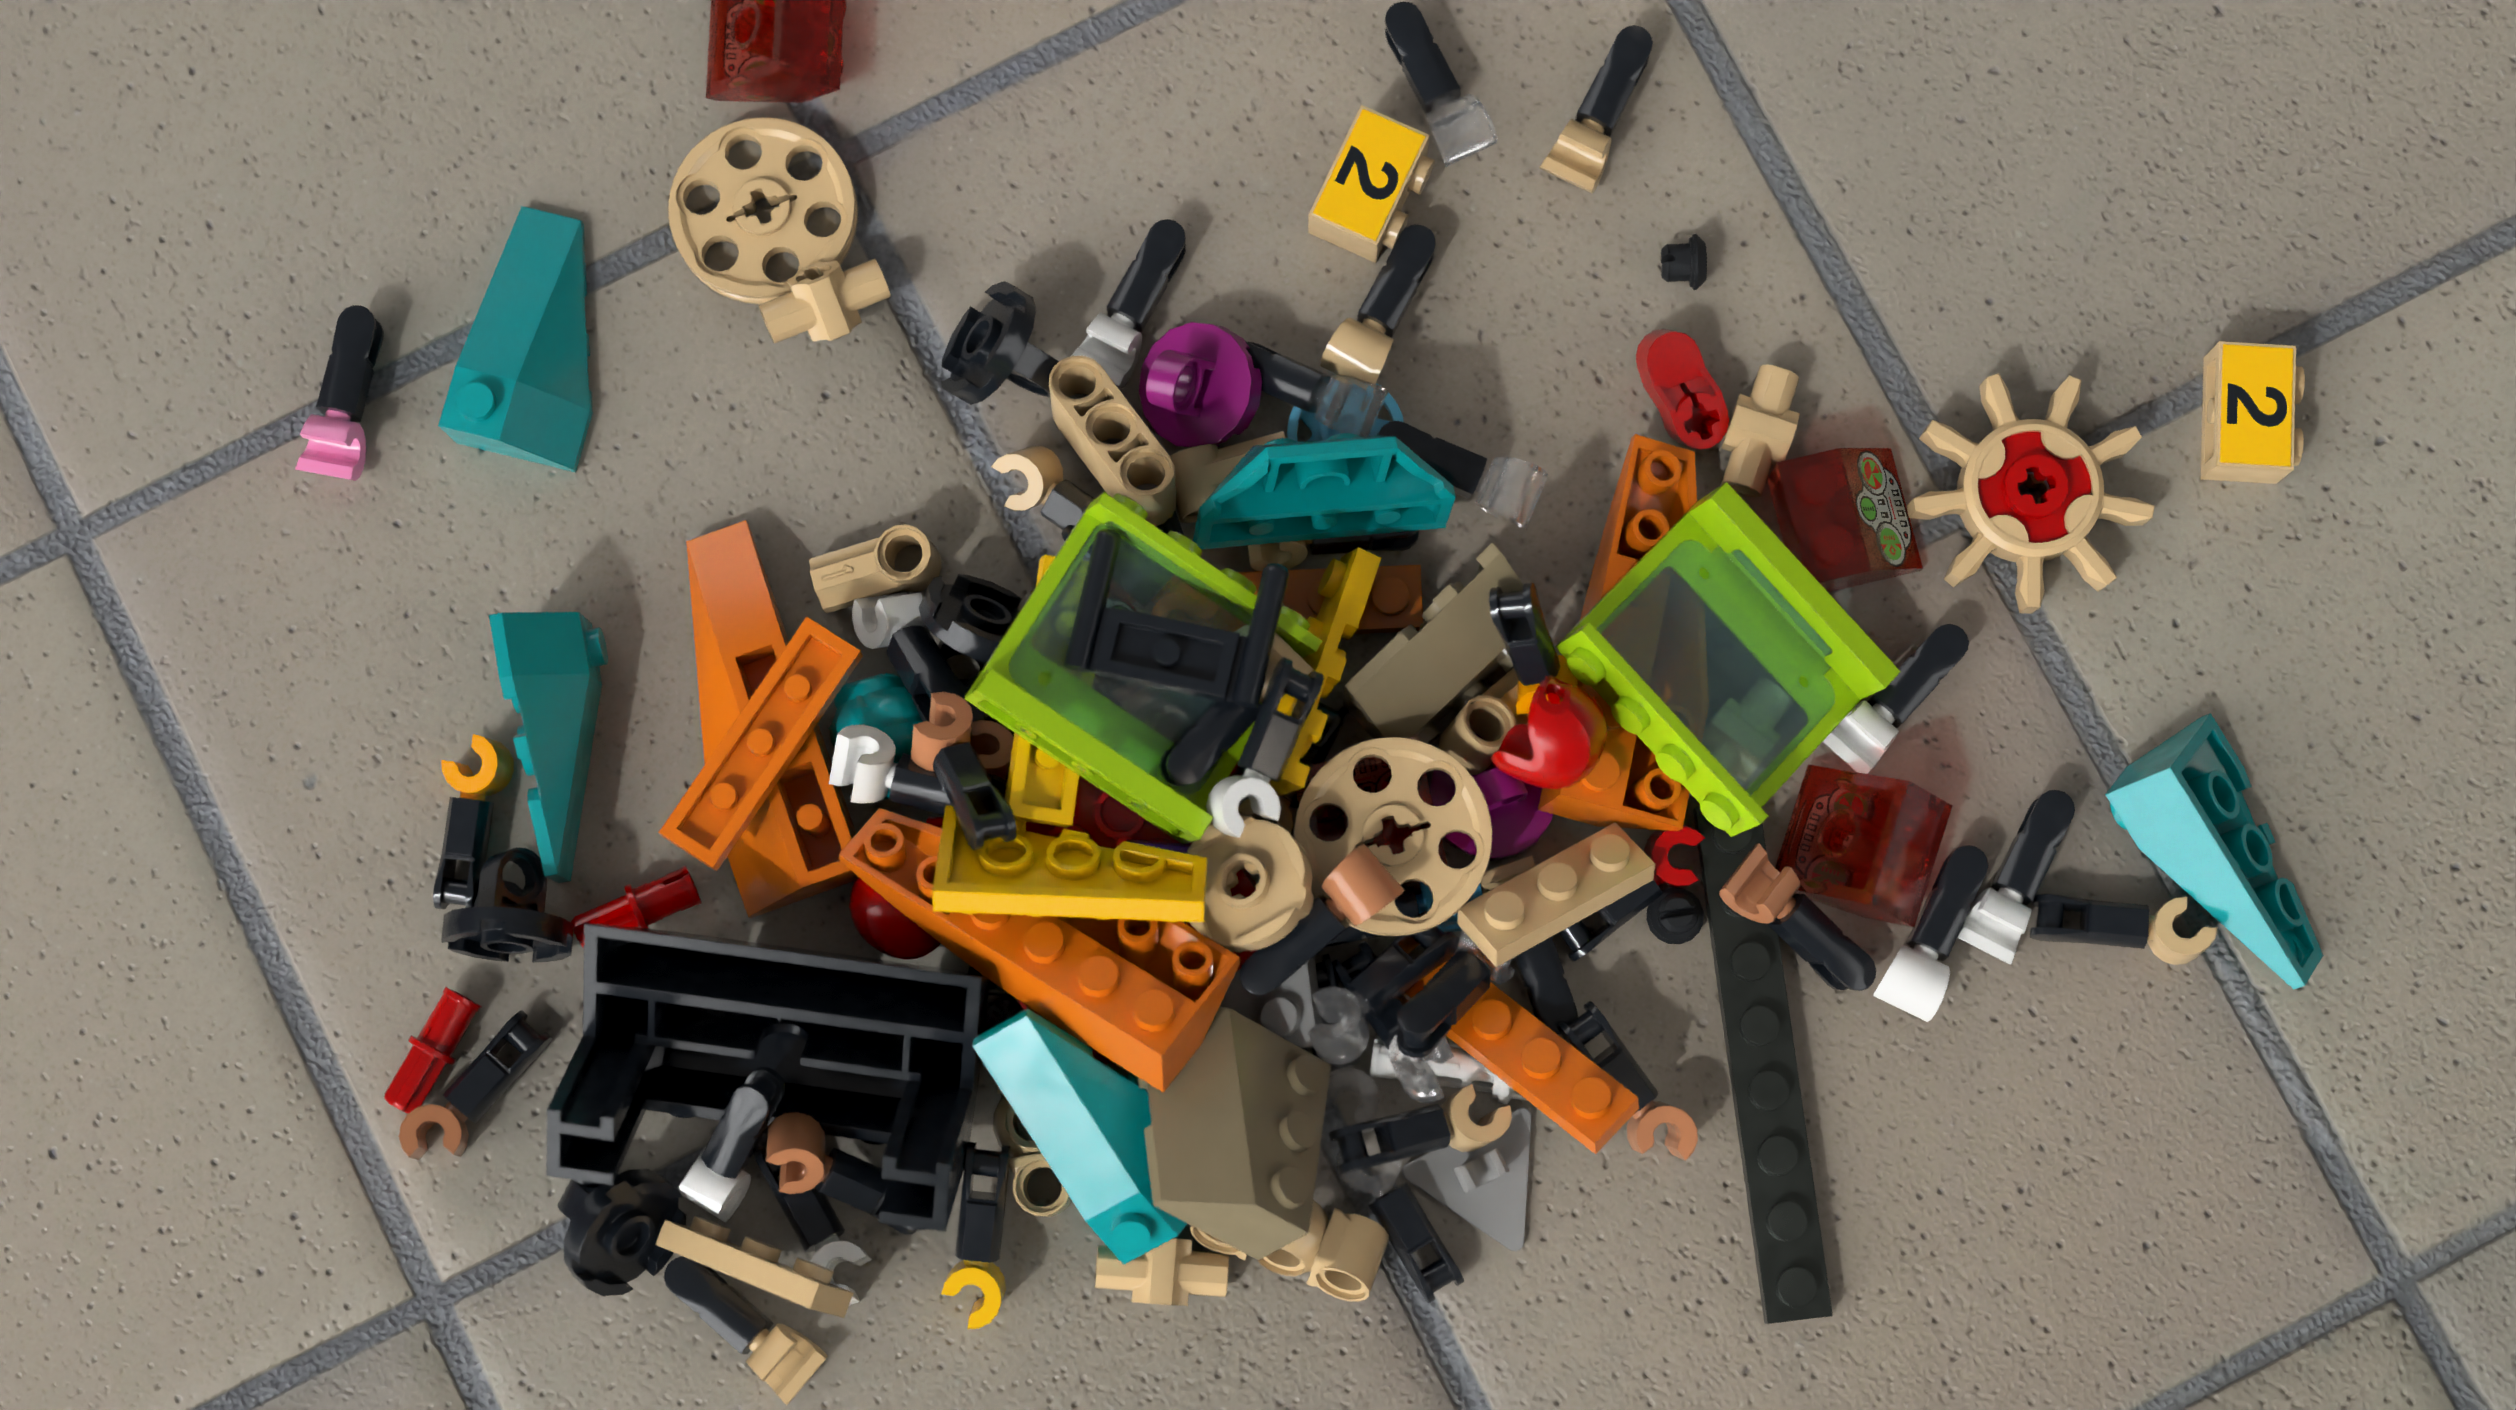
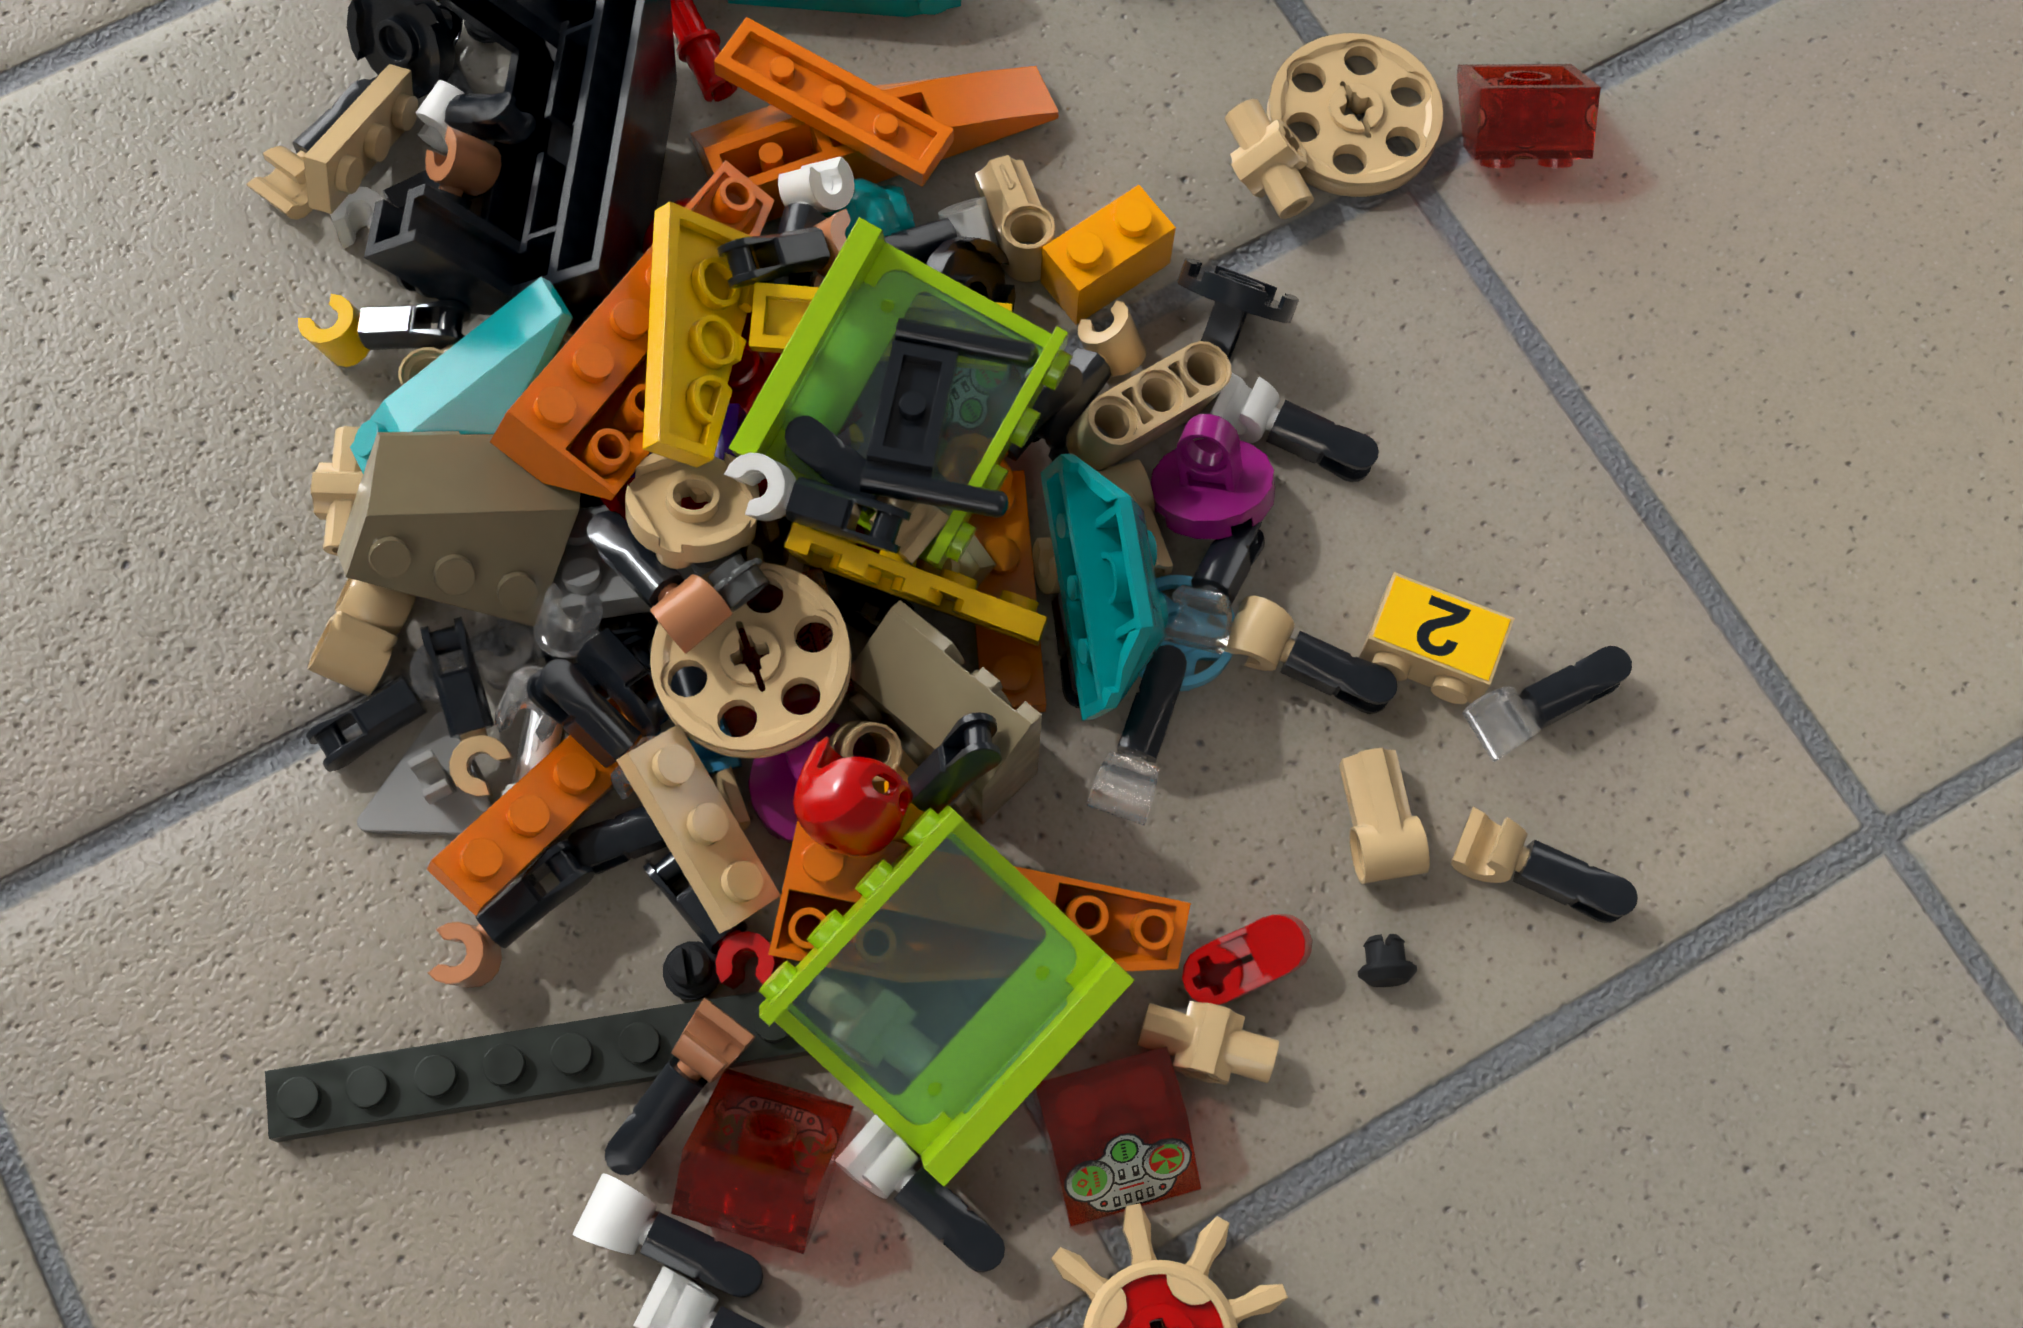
camera: 80 degrees right, 10 degrees down
none -> dark grey plate [708,554,770,612]
none -> light orange brick [1041,185,1176,325]
none -> tan piece [1339,747,1430,884]

